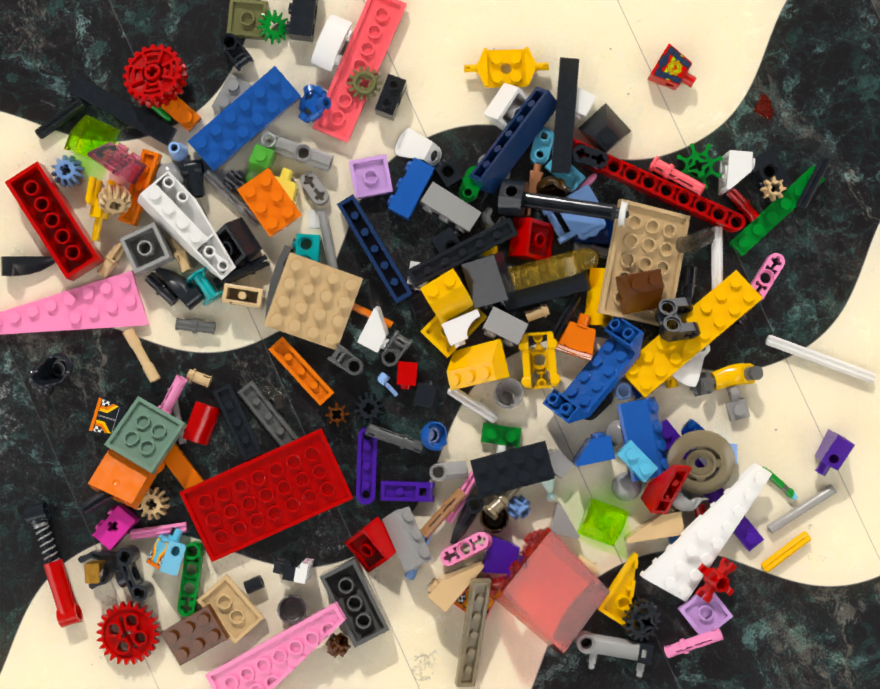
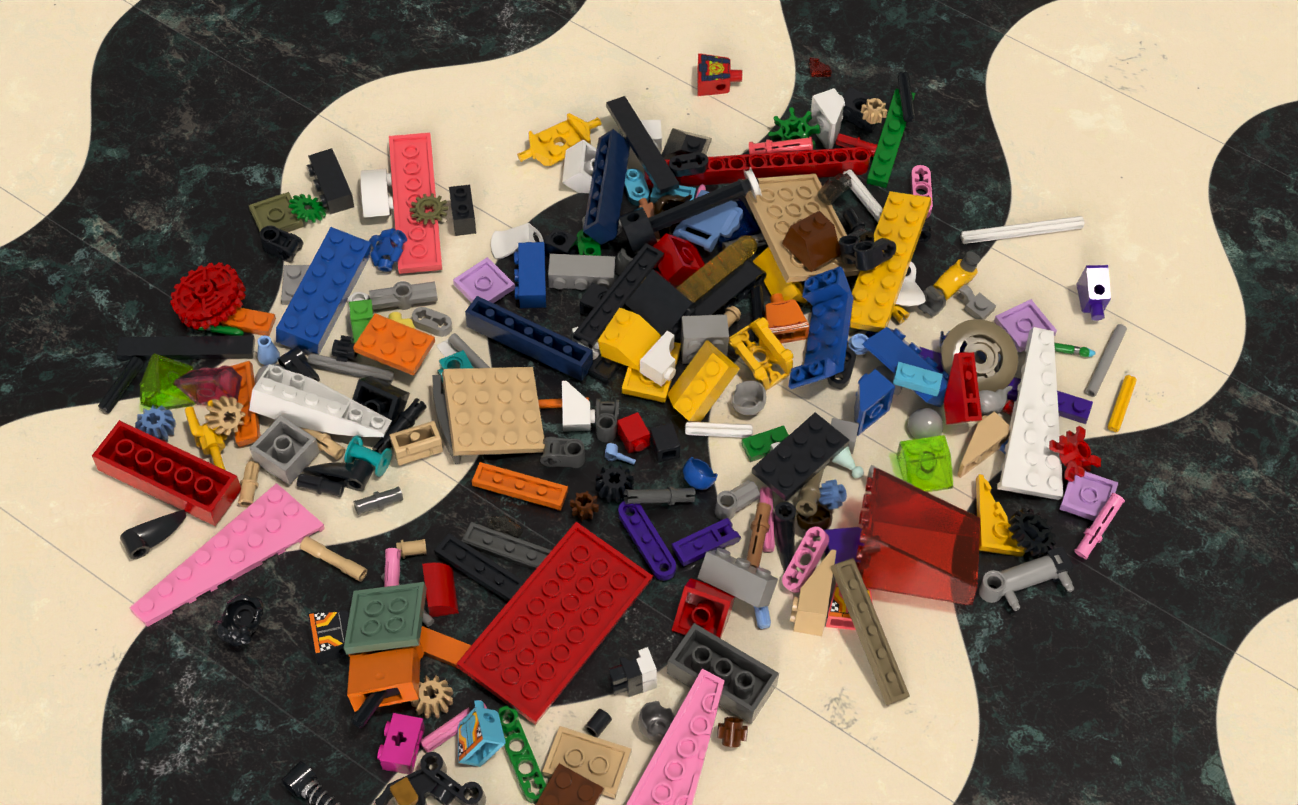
camera: 30 degrees left, 30 degrees down
none -> lavender plate [994,299,1057,353]

